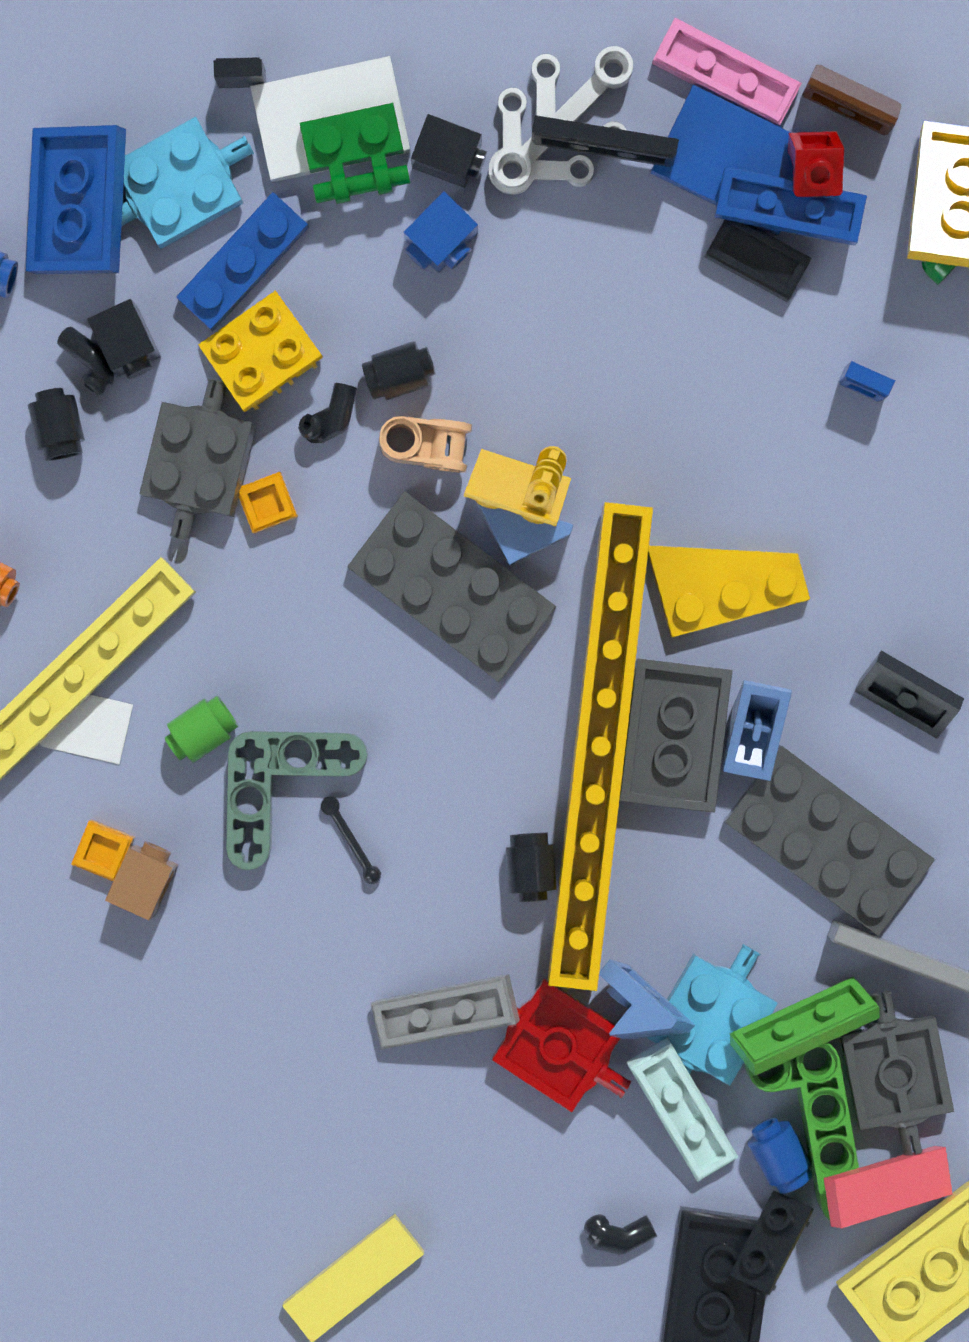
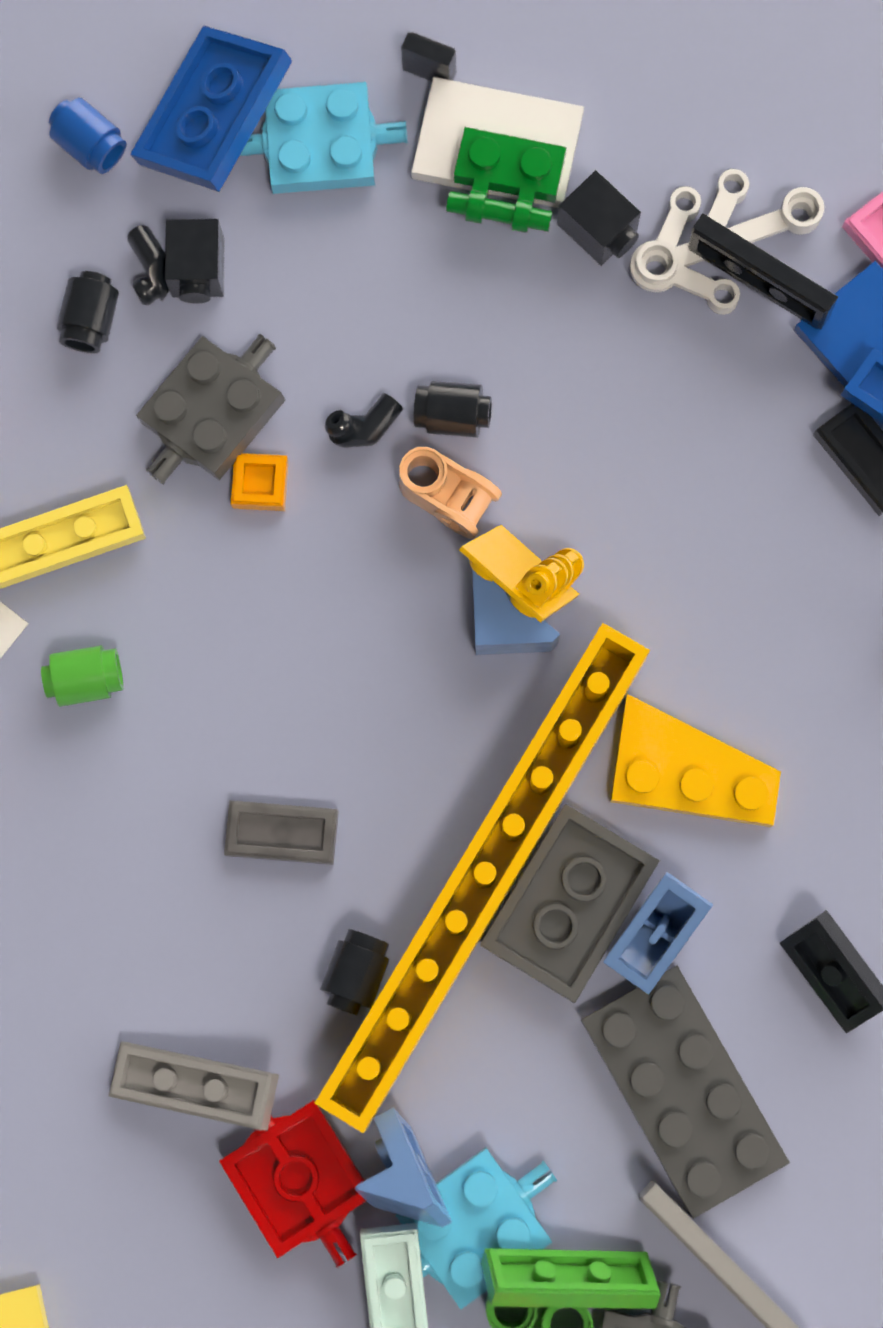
camera: 30 degrees right, 10 degrees down
blue plate [176,192,309,331] -> none
yellow hinge [198,290,323,412] -> none
sand green beam [226,731,368,870] -> none
black hinge [321,796,381,884] -> none
dark grey plate [347,491,556,682] -> none
blue brick [403,191,478,273] -> none
none -> flat silver tile [224,800,339,865]

